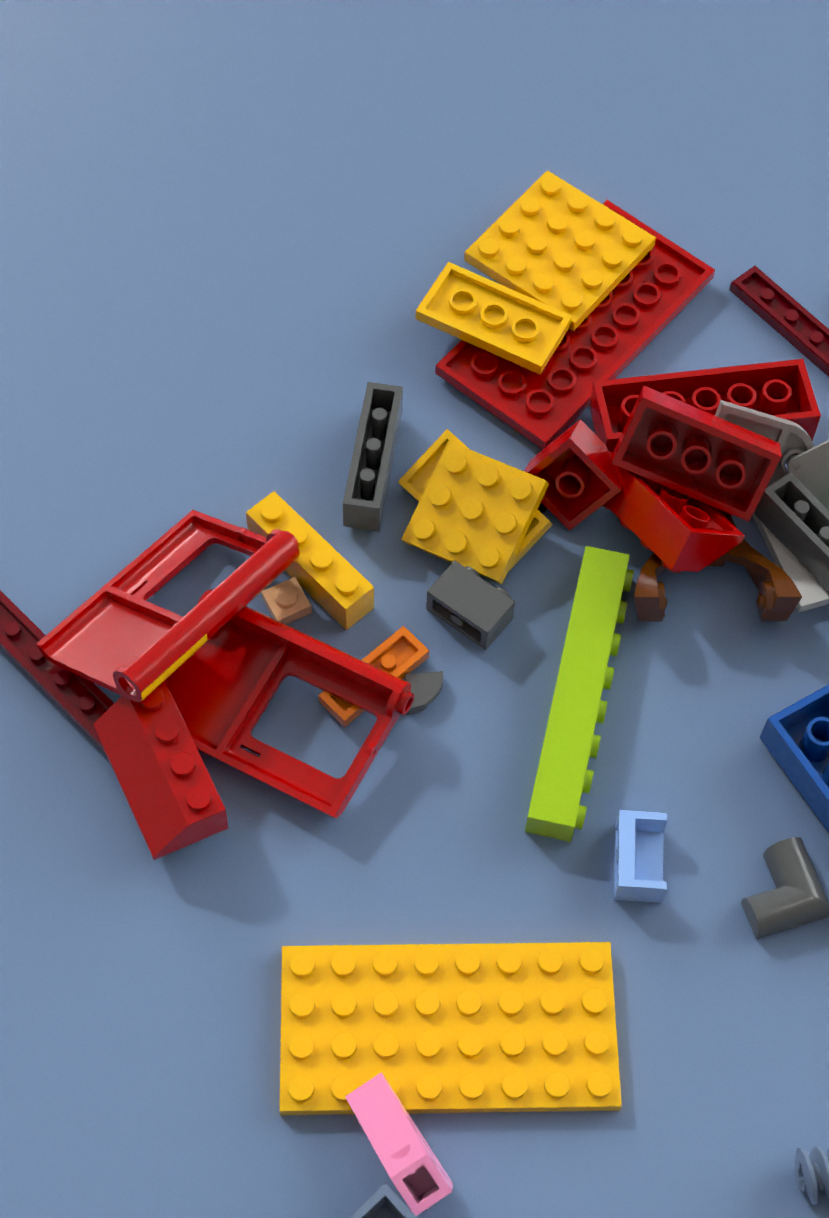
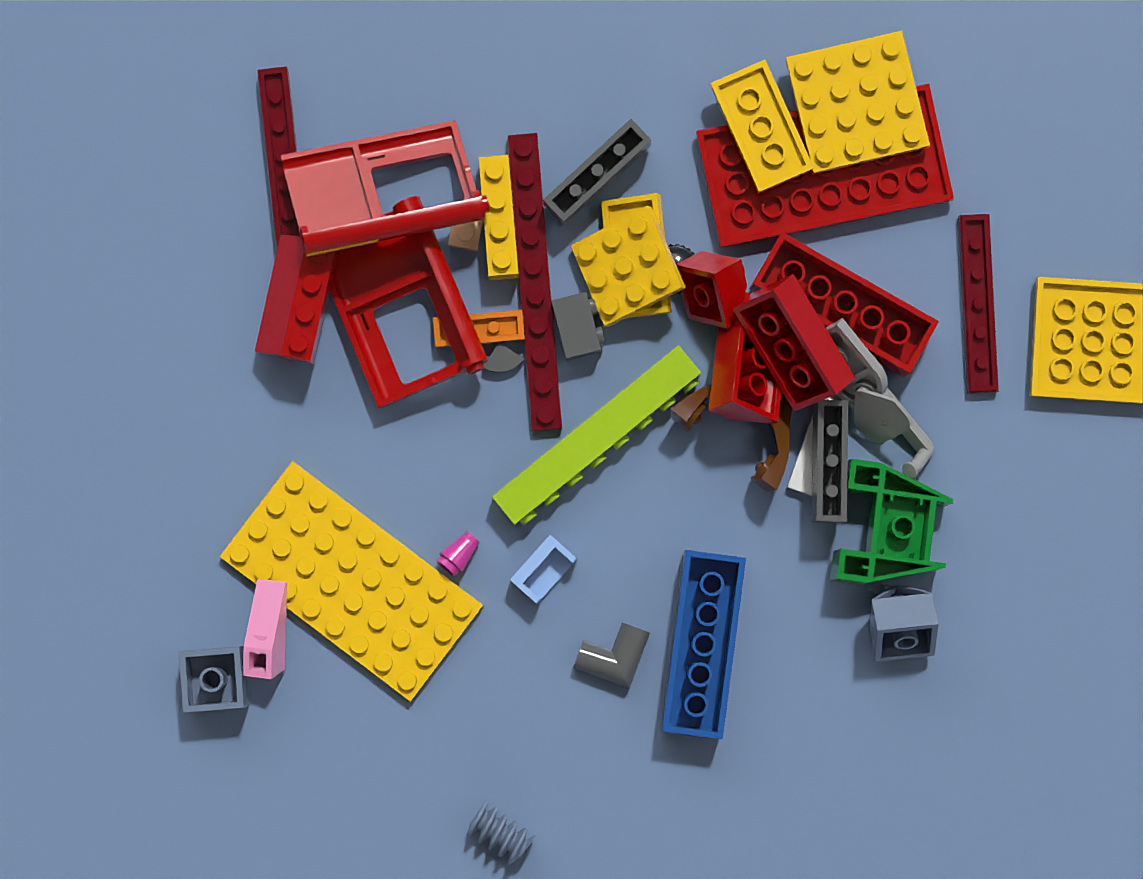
camera: 40 degrees right, 25 degrees up
none -> dark pink cone [437,531,480,577]
none -> dark red plate [508,133,562,431]

